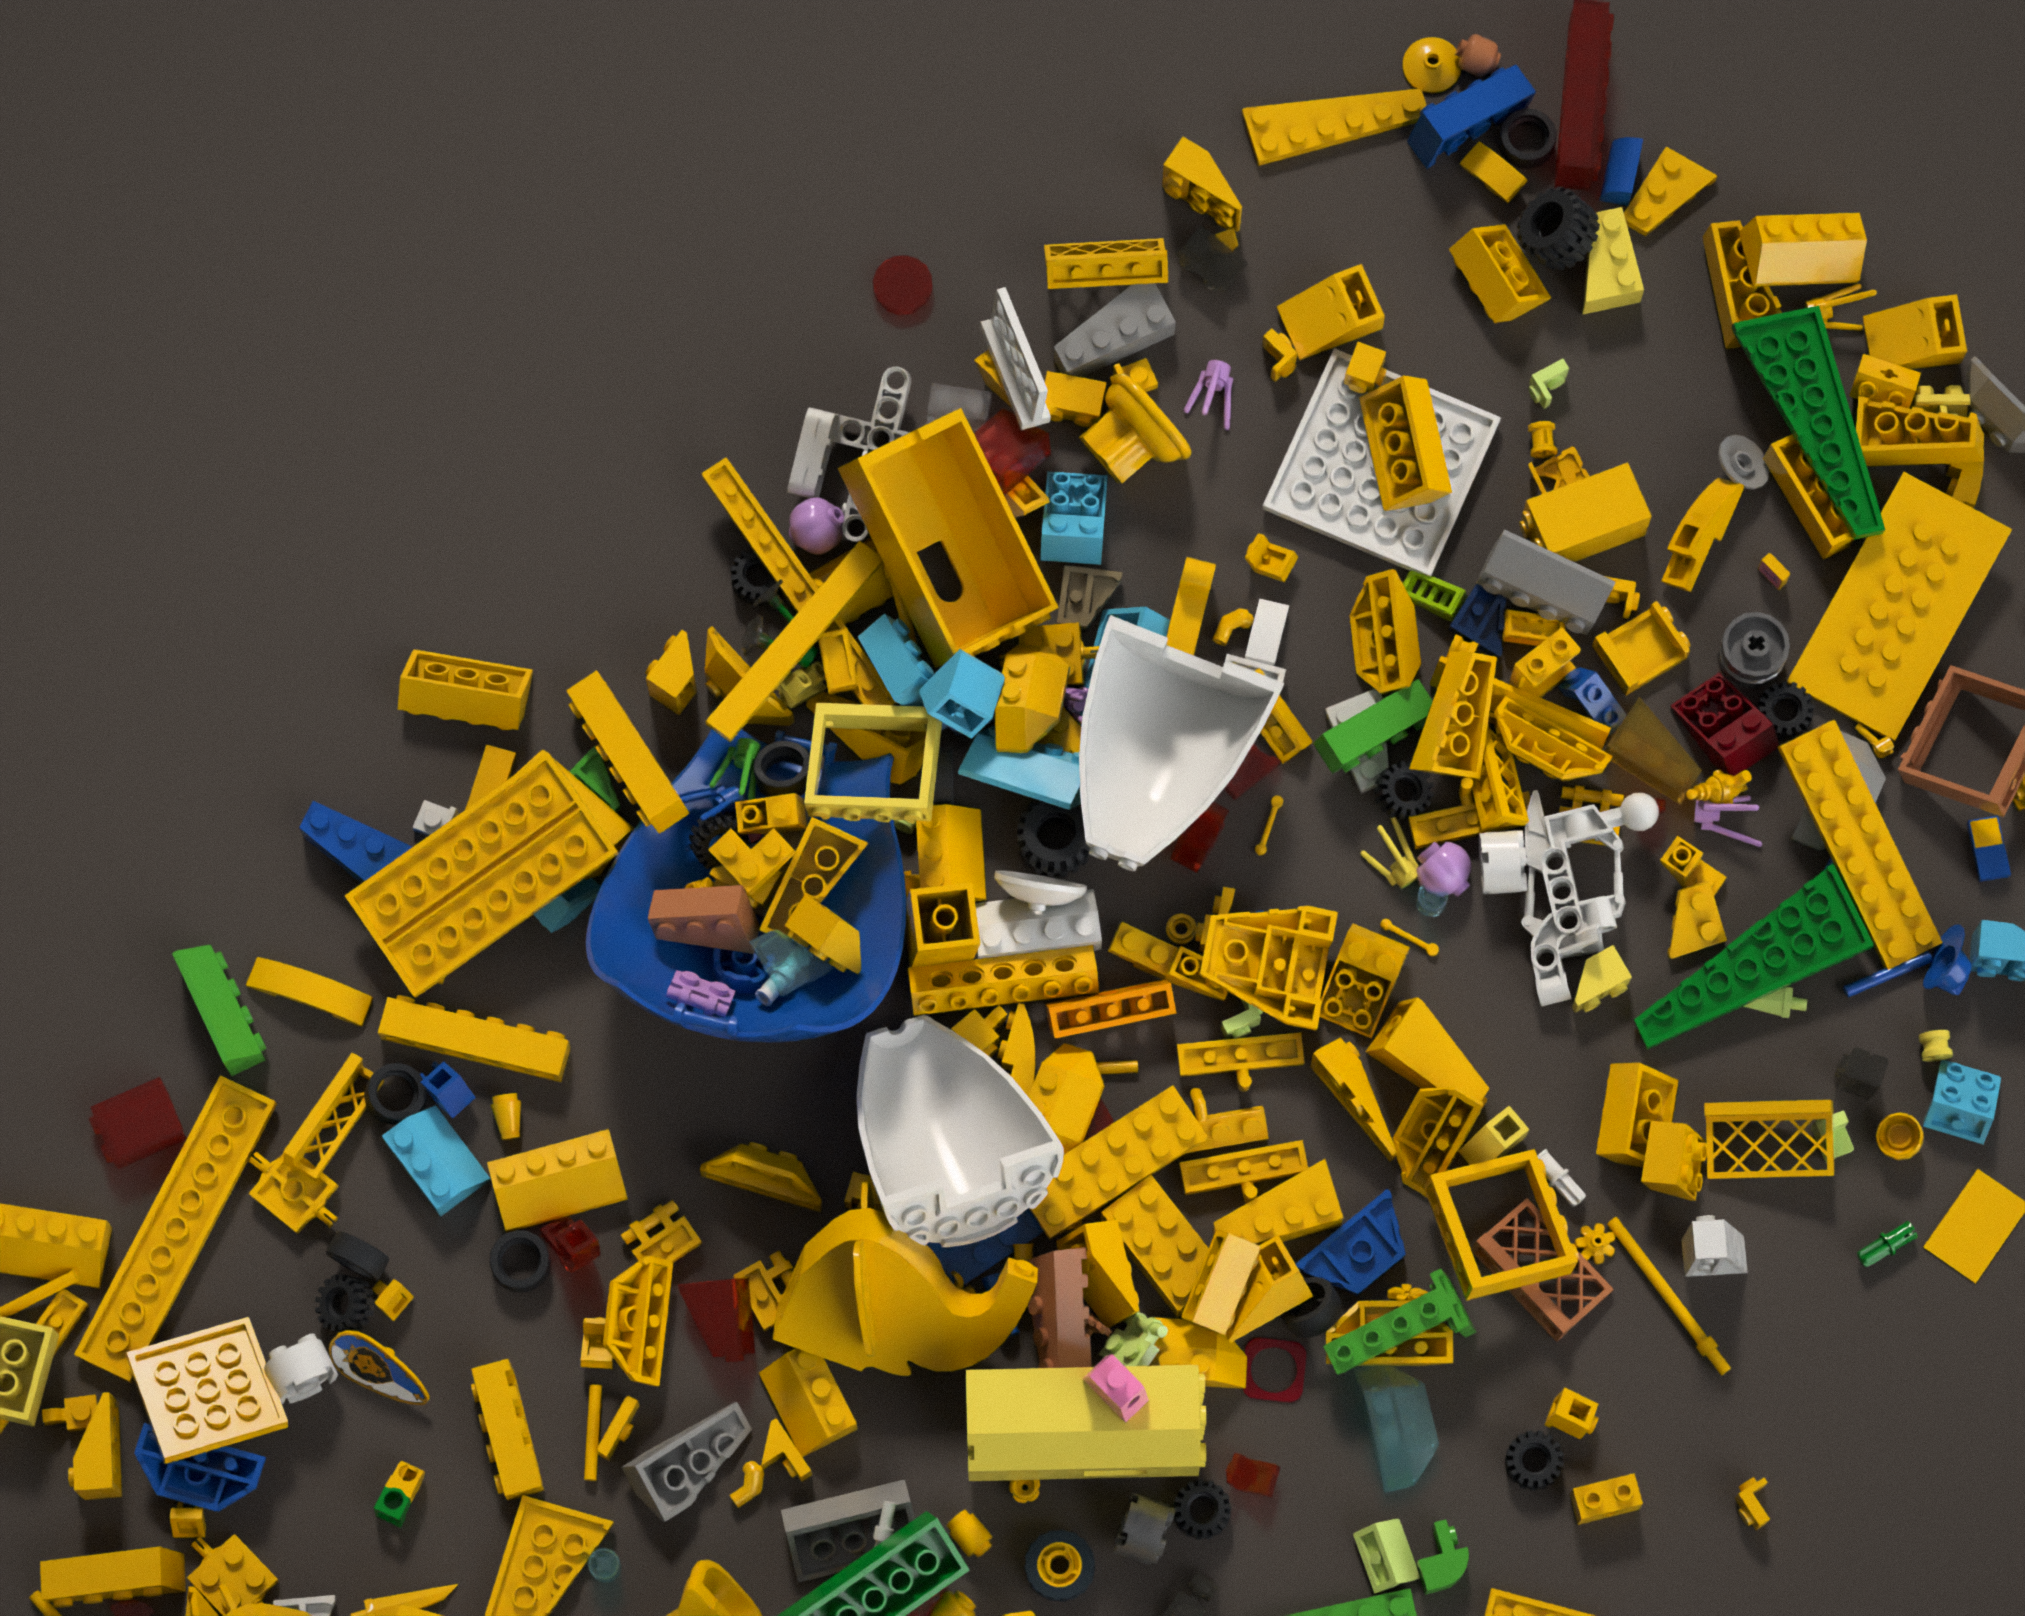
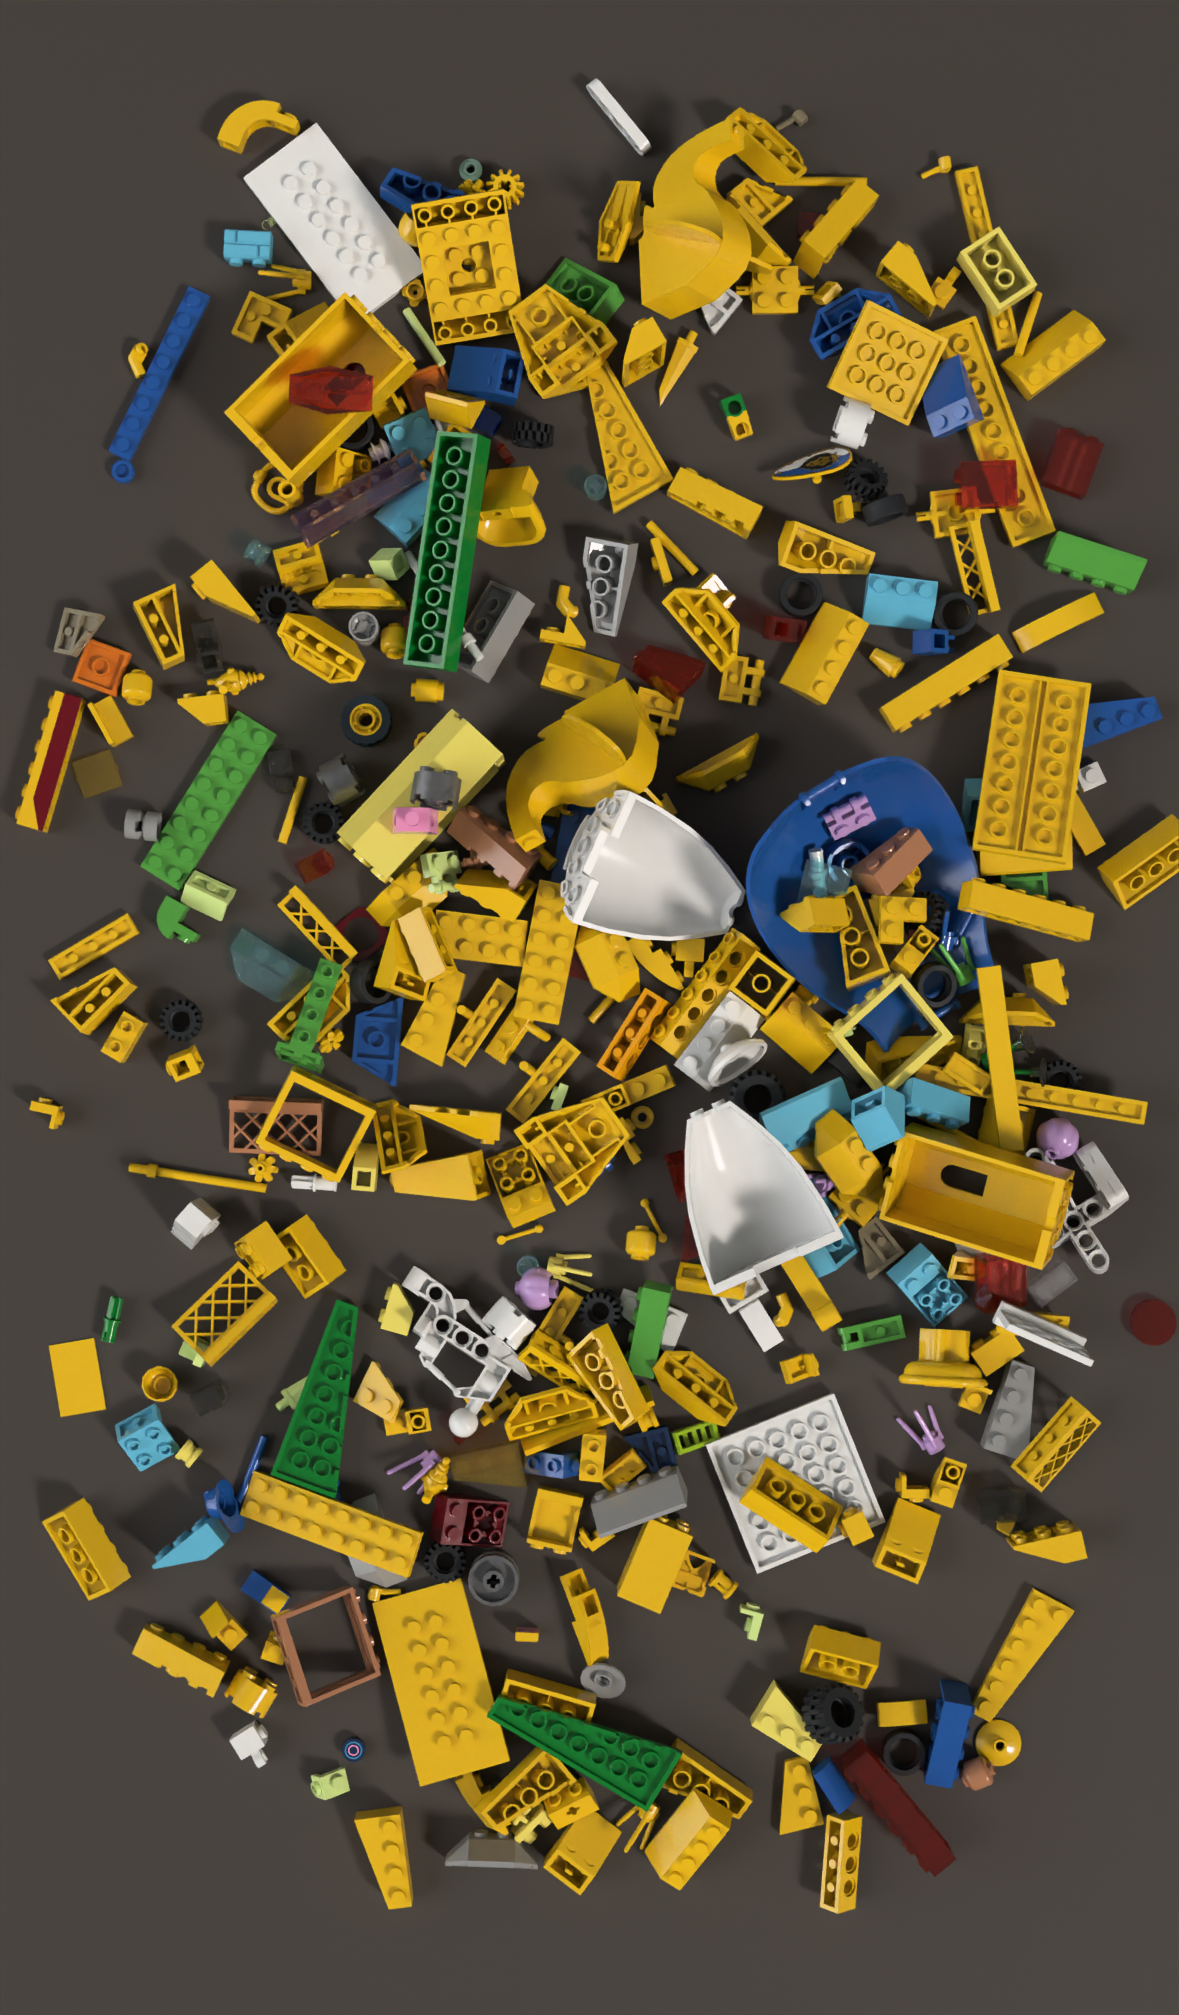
camera: 135 degrees right, 15 degrees up
none -> yellow wedge [50,967,138,1036]
none -> yellow fence [277,885,360,969]
none -> yellow bar [278,776,308,844]
none -> flat silver brick [410,766,462,811]
none -> yellow head [626,1226,656,1261]
none -> yellow wedge [778,520,876,575]
none -> yellow brick [820,1810,862,1914]
none -> bright green plate [837,1314,906,1351]
none -> blue slope [922,354,984,438]
none -> yellow slope [929,1457,967,1508]
none -> clear red panel [954,460,1018,513]

